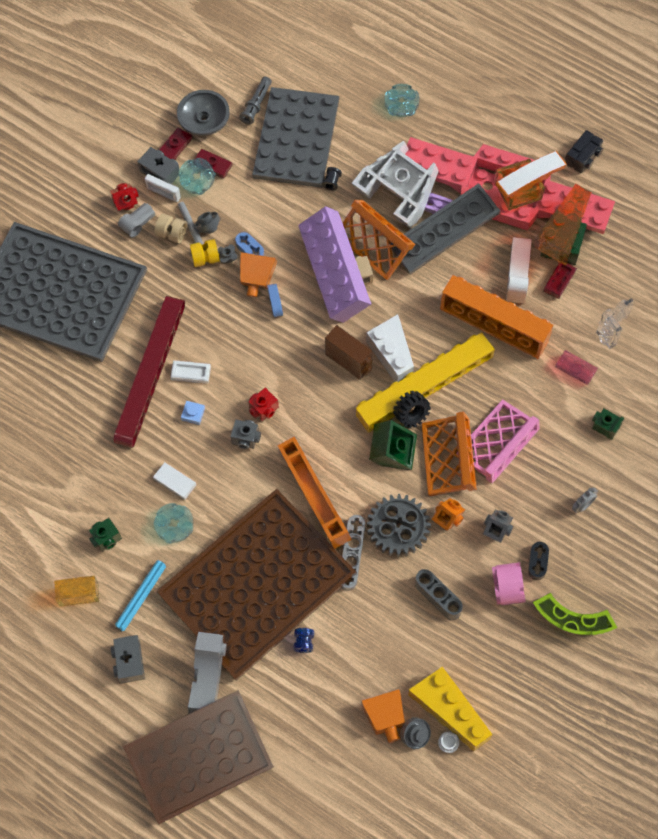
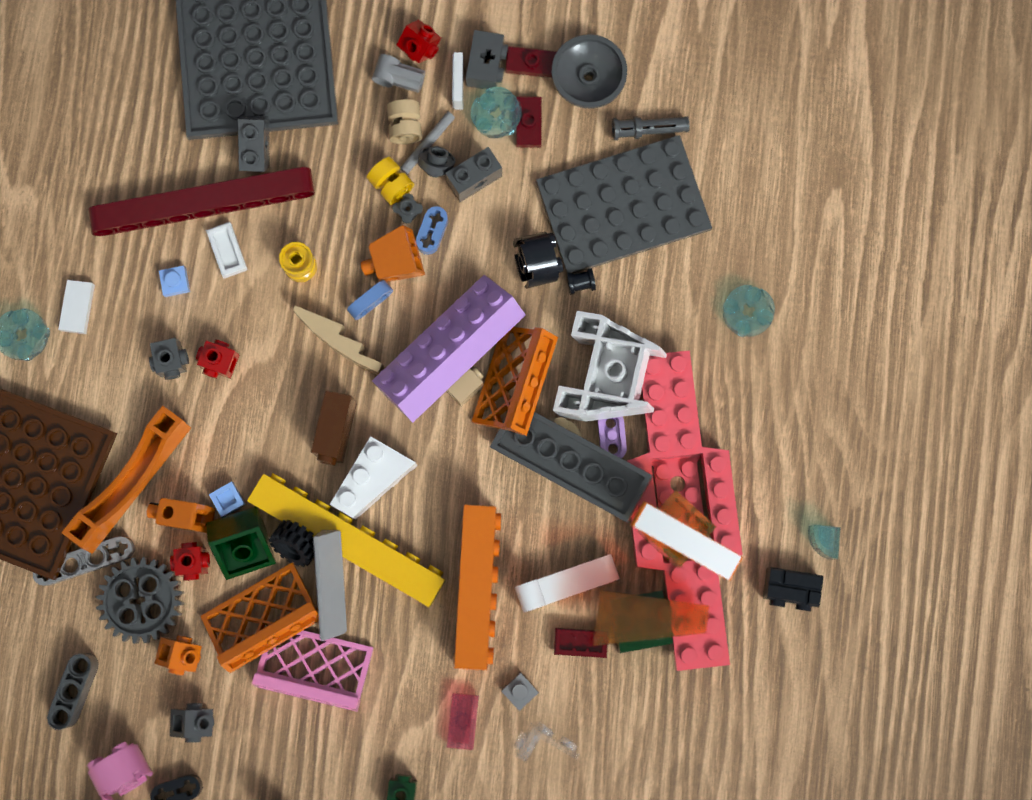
camera: 60 degrees right, 15 degrees up
none -> orange torso [147,498,216,533]
none -> red brick [170,542,210,581]
none -> light blue plate [209,481,246,518]
none -> dark grey brick [238,115,270,172]
none -> yellow wheel [279,242,317,282]
none -> tan slope [293,306,384,375]
none -> light grey slope [313,530,347,641]
none -> dark grey brick [445,147,502,202]
none -> light grey plate [502,673,539,711]
none -> black brick [513,231,563,289]
none -> clear light blue brick [808,525,841,560]

